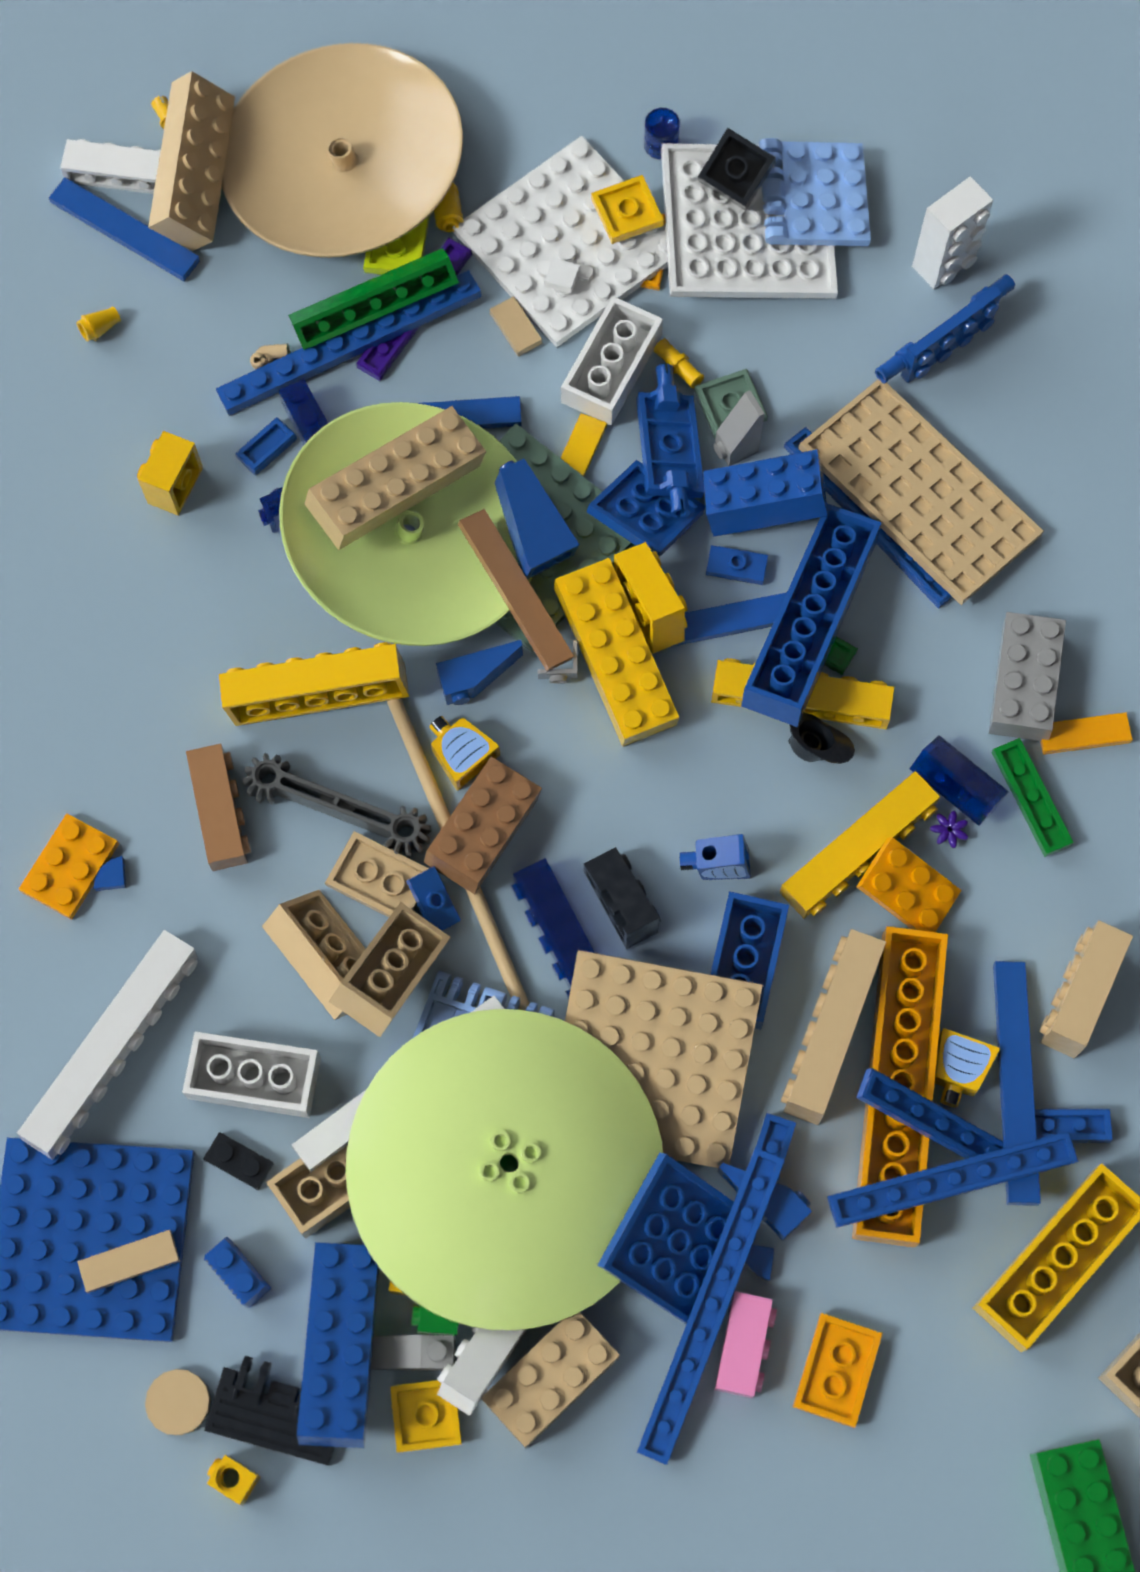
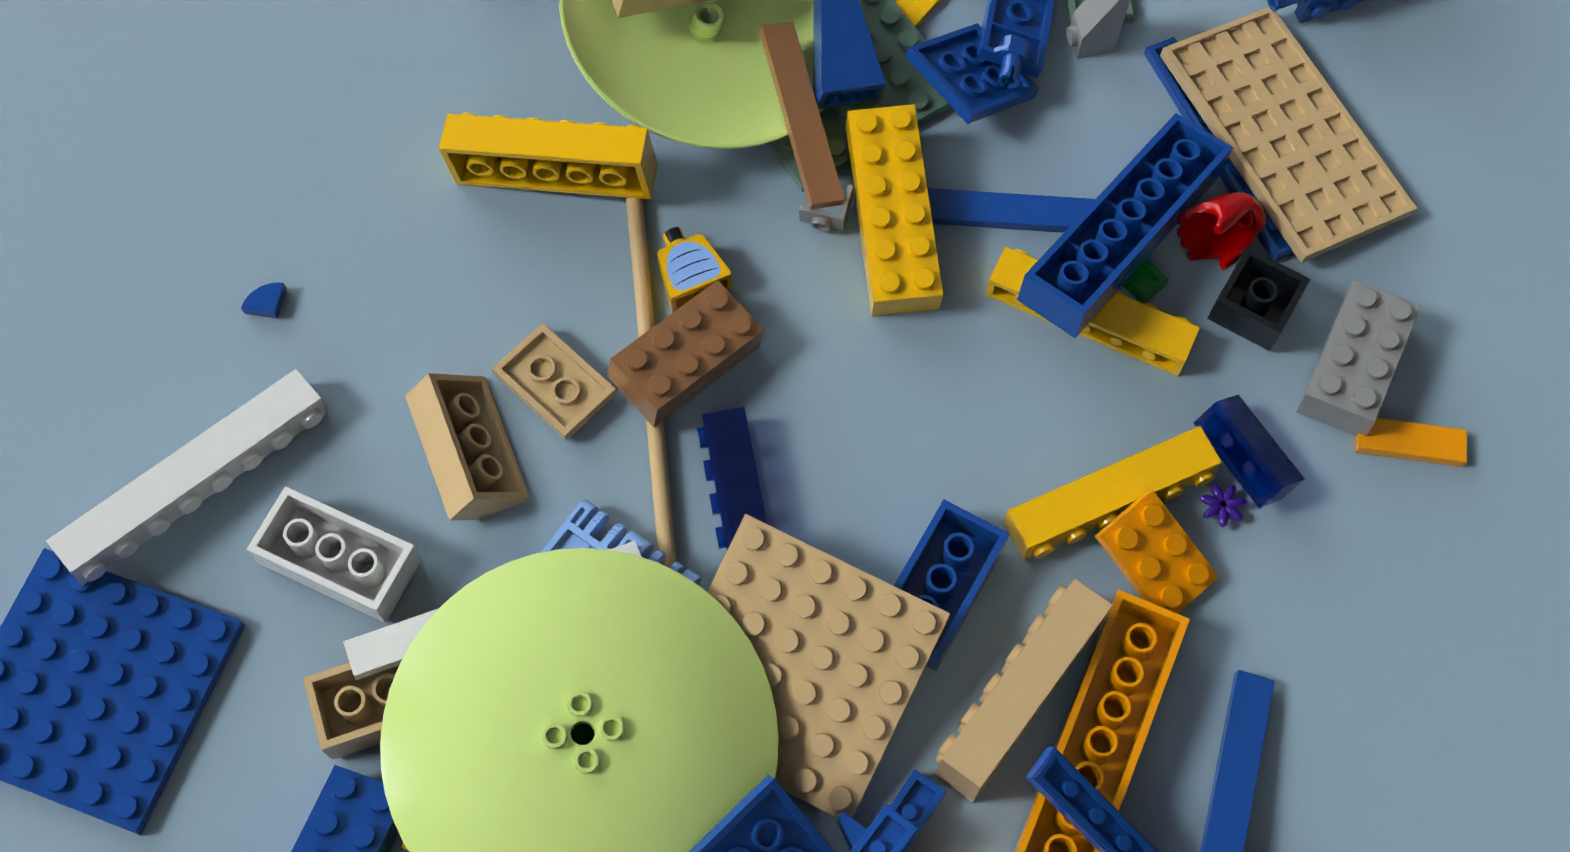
camera: 15 degrees right, 5 degrees down
light orange plate [18,813,119,920] -> none
tan tile [77,1230,180,1293] -> none
medium nougat brick [186,743,251,871] -> none
black plate [203,1132,274,1191] -> none
blue brick [204,1237,271,1308] -> none
dark grey arm [243,753,432,858] -> none
tan brick [329,902,451,1037] -> none
blue plate [406,866,461,931] -> none
blue slope [436,640,523,706] -> none
black wedge [583,847,661,949] -> none
yellow brick [614,542,688,654] -> none
torso [679,834,751,880] -> none
blue brick [703,449,828,537] -> none
blue plate [706,545,768,585] -> none
black piece [788,712,855,764] -> none
torso [935,1028,1000,1108] -> none
green plate [991,738,1074,857] -> none
tan brick [1039,920,1133,1059] -> none
none -> red hair [1177,192,1266,270]
none -> black brick [1207,247,1310,351]

